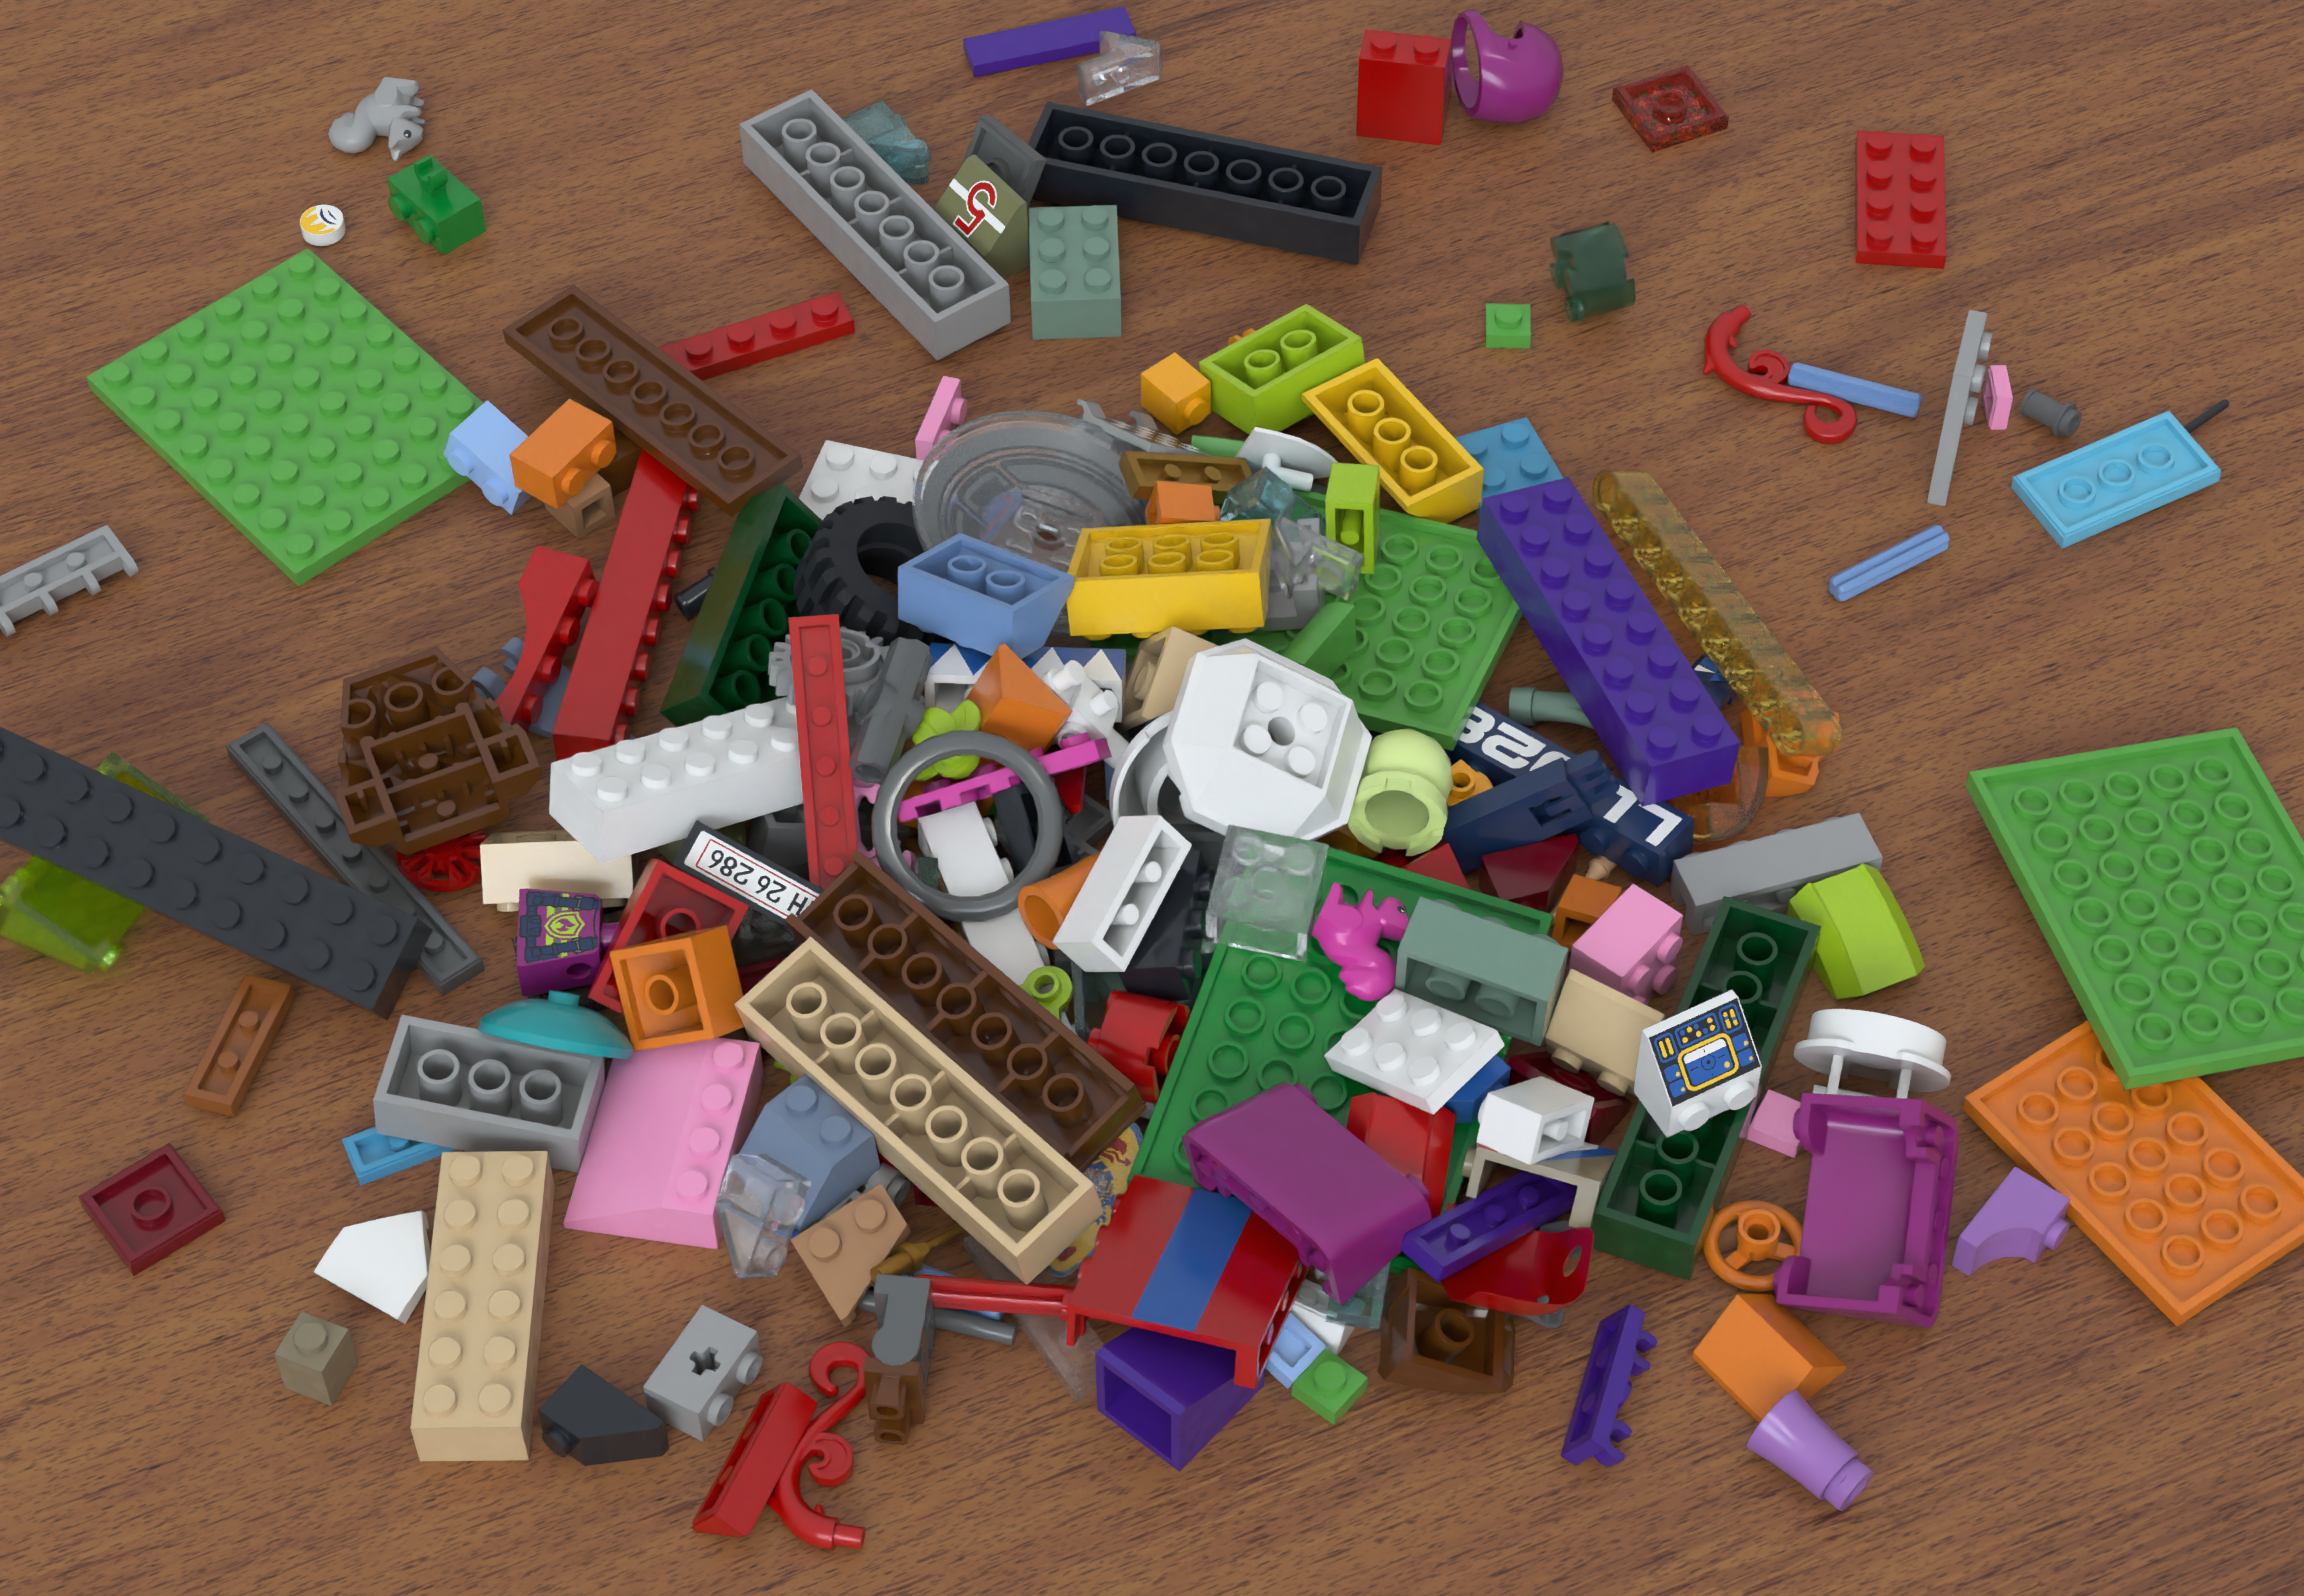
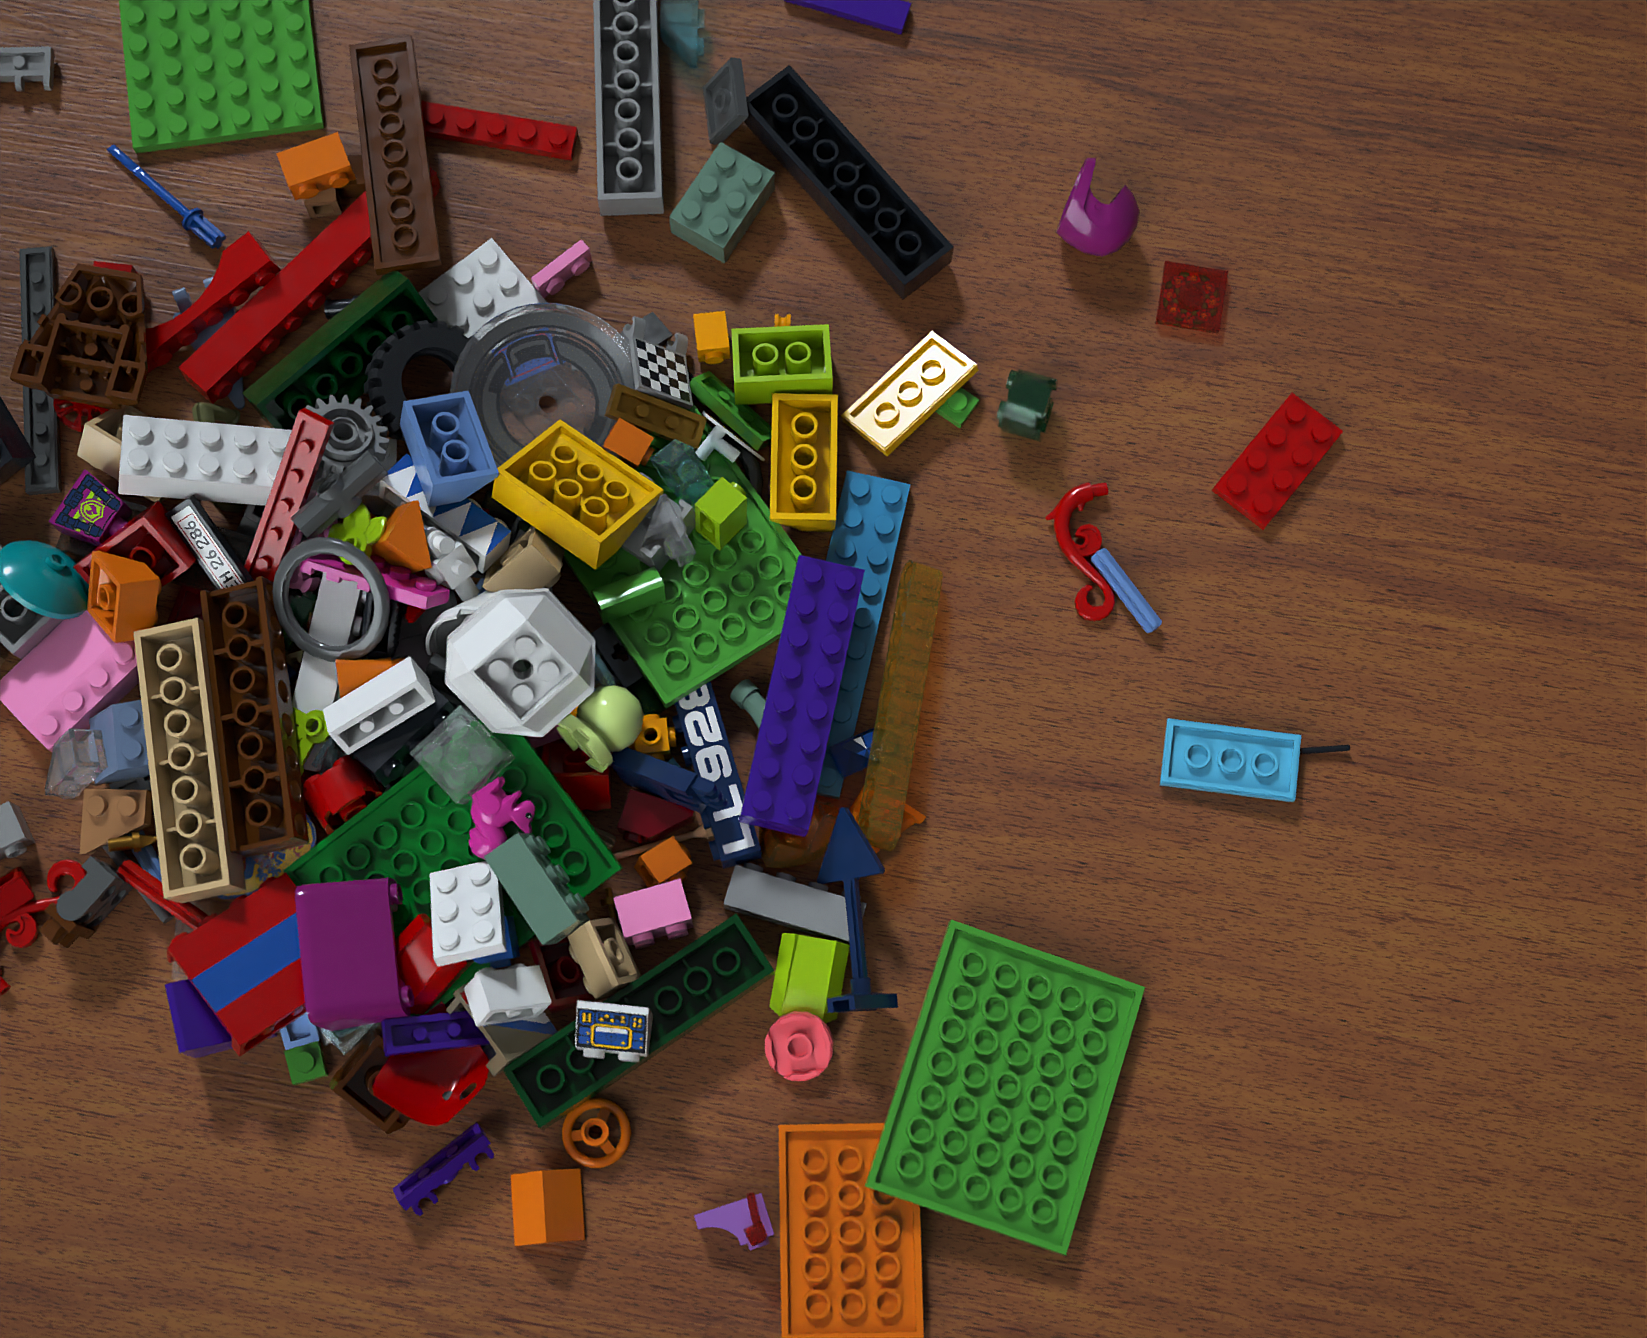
camera: 30 degrees right, 25 degrees up
light blue brick [443,400,532,515] -> none
olive slope [934,154,1030,280] -> none
clear slope [1078,31,1161,106] -> none
red slope [1356,29,1453,146] -> none
bright pink tile [1747,1089,1802,1158] -> none
medium lavender plant [1747,1390,1874,1511] -> none
magenta windscreen [1773,1093,1959,1327] -> none
white piece [1794,1009,1951,1099] -> none
medium blue axle [1828,525,1950,602] -> none
light grey wing [1927,310,1993,506] -> none
bright pink tile [1982,365,2013,430] -> none
dark grey pin [2020,388,2082,437] -> none
none -> blue piece [106,144,226,249]
none -> clear red hand [743,1193,767,1247]
none -> coral tile [765,1011,834,1081]
none -> dark blue piece [817,807,898,1013]
none -> tile [841,331,979,456]

